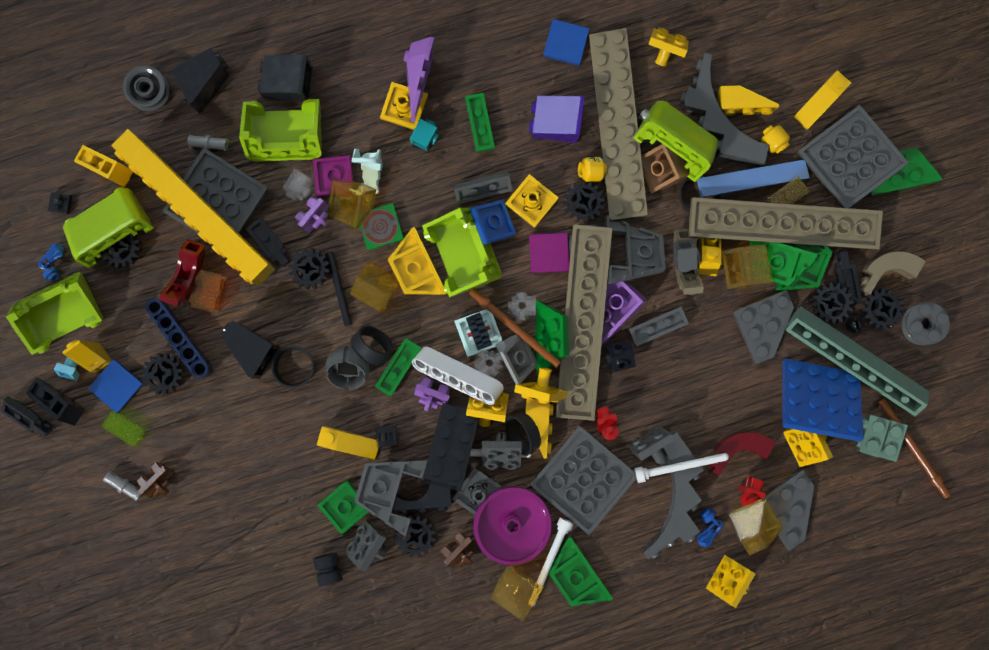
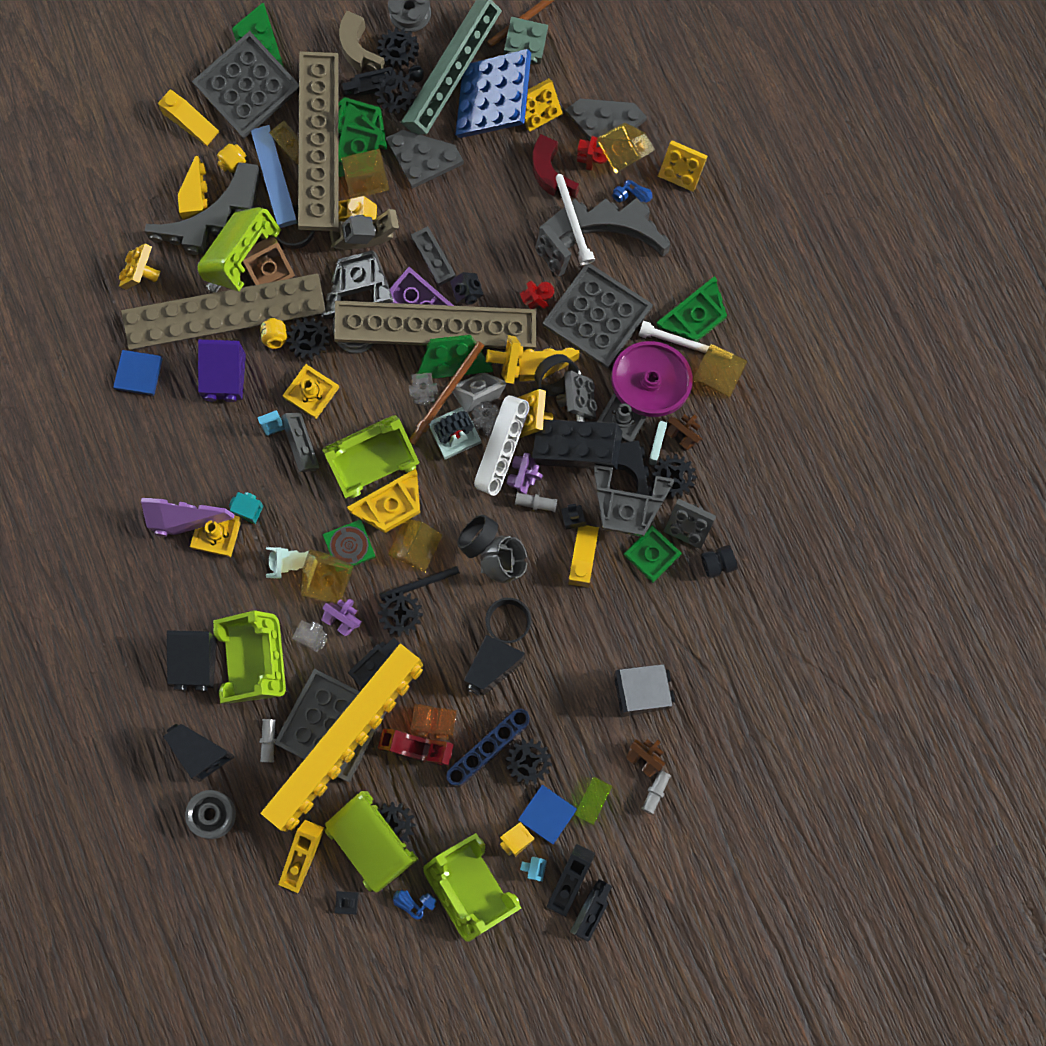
camera: 90 degrees left, 10 degrees down
magenta tile [313,155,355,197] -> none
green plate [375,338,422,397] -> none
green plate [465,93,495,153] -> none
blue tile [470,199,517,245] -> none
magenta tile [529,233,569,273] -> none
none -> medium azure tile [257,410,285,436]
none -> light grey pin [515,492,557,512]
none -> slope [613,664,675,717]
none -> light aqua tile [648,421,667,466]

